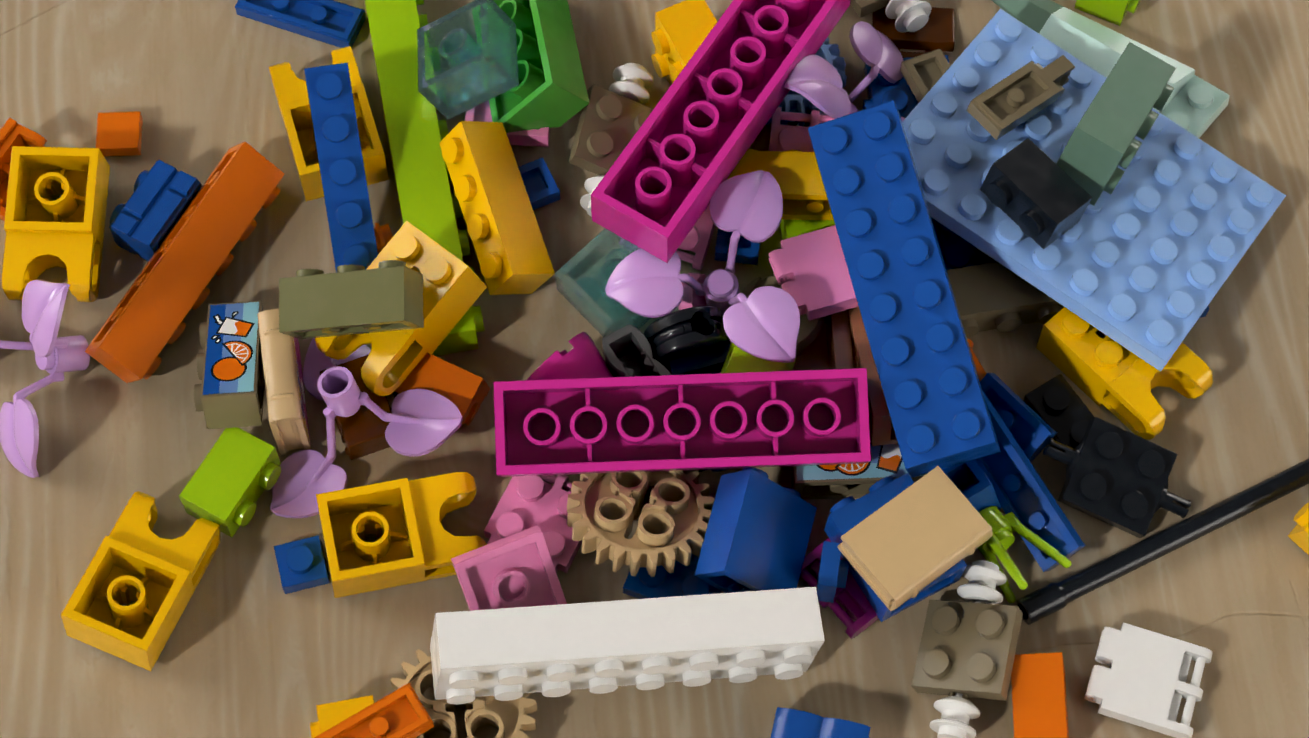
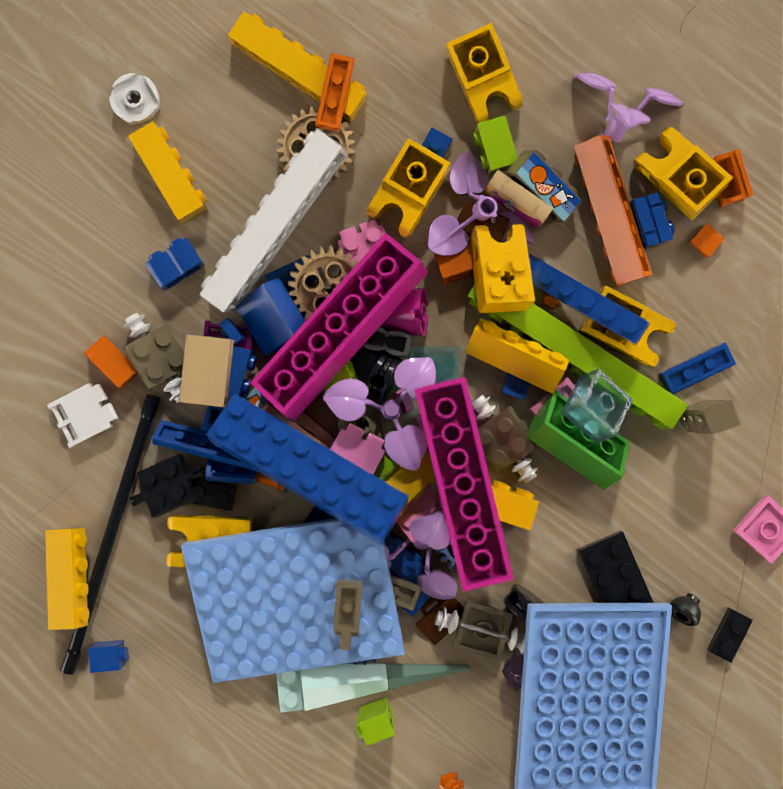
camera: 135 degrees right, 25 degrees up
olive brick [279,260,424,339] -> none
bright pink plate [451,525,567,611] -> none
lime plant [978,506,1071,603] -> none
black brick [980,138,1092,249] -> none
sand green brick [1056,42,1176,206] -> none

